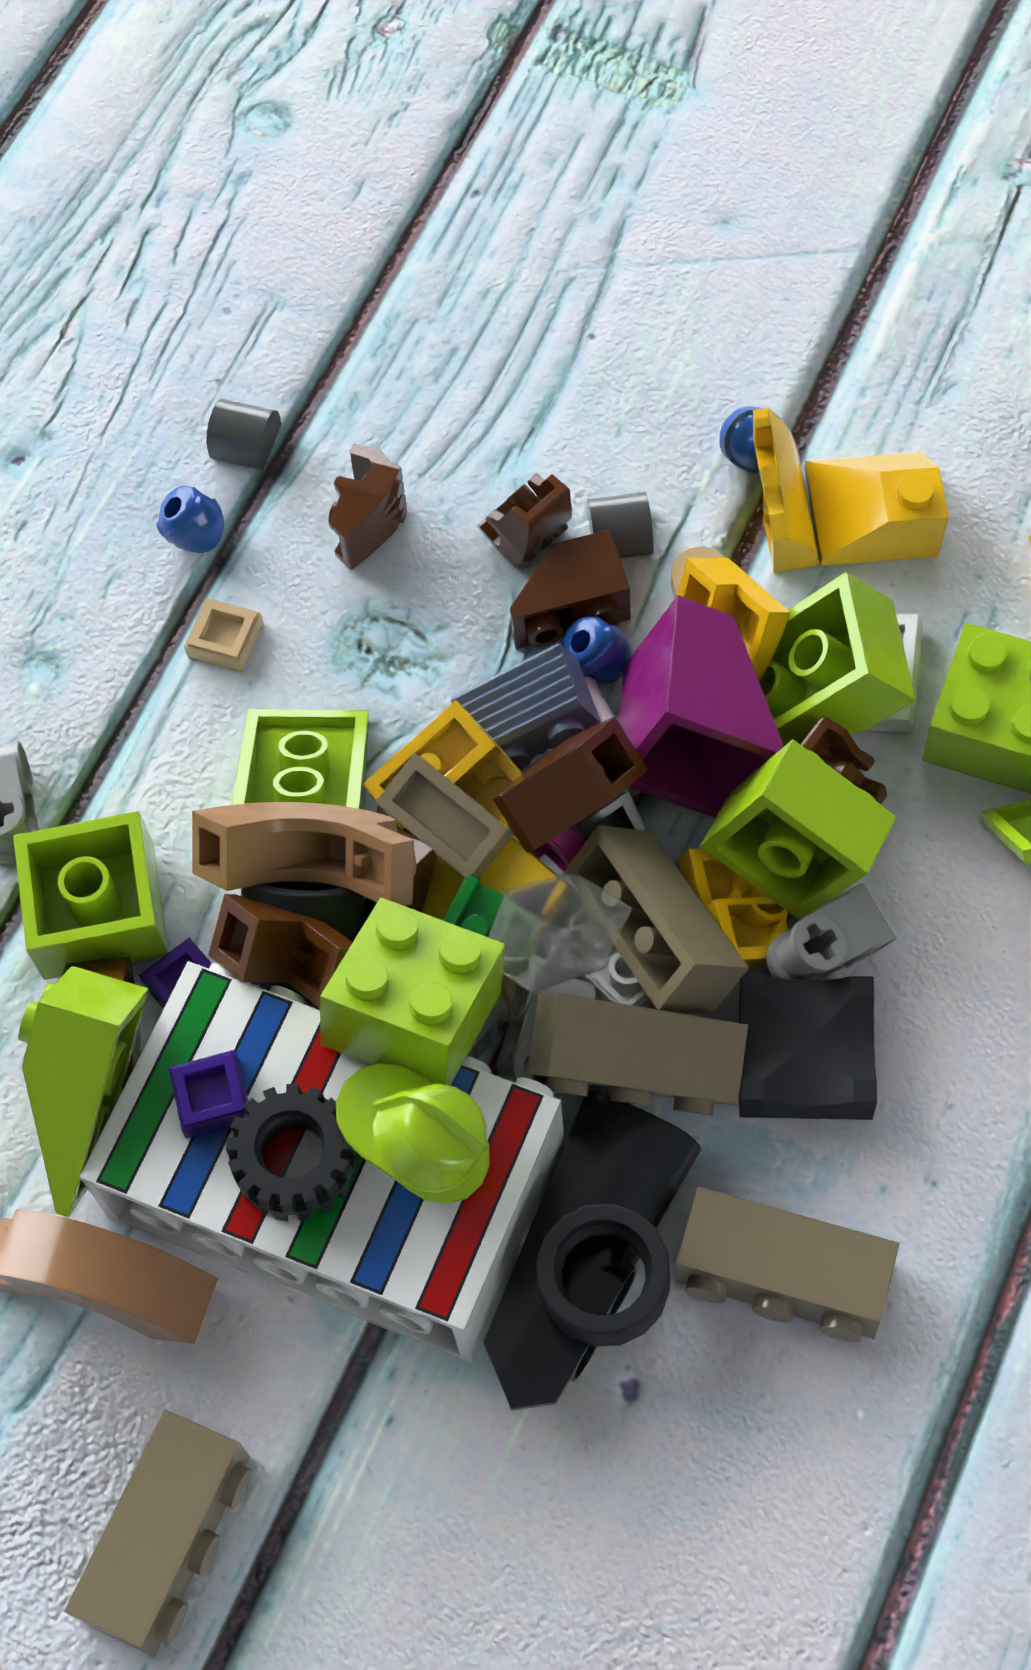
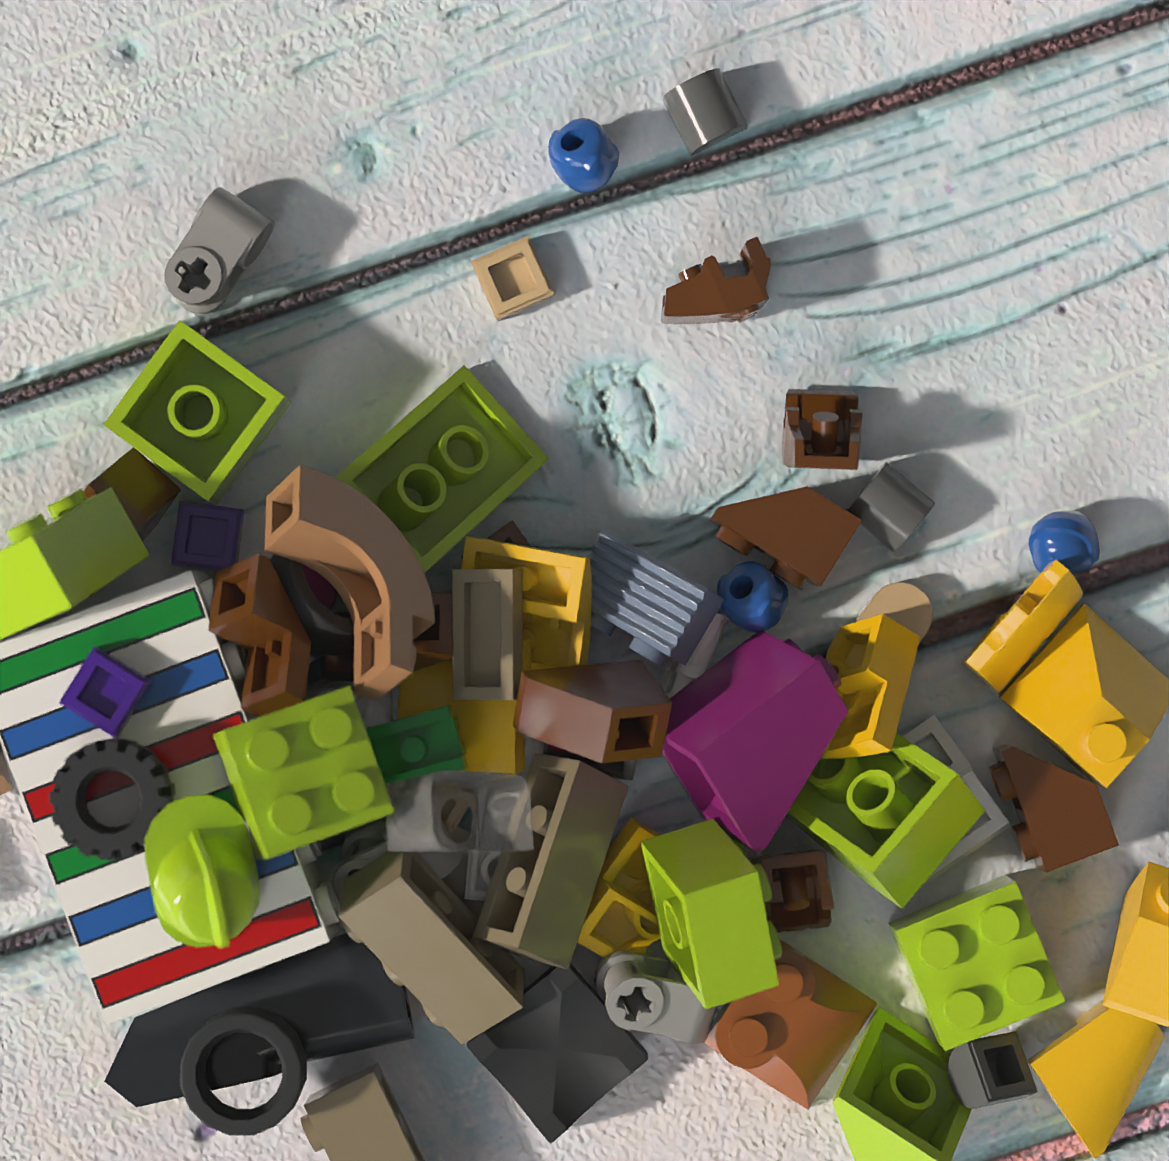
camera: 40 degrees right, 25 degrees up
none -> dark orange slope [703,938,878,1110]
none -> reddish brown slope [989,744,1119,872]

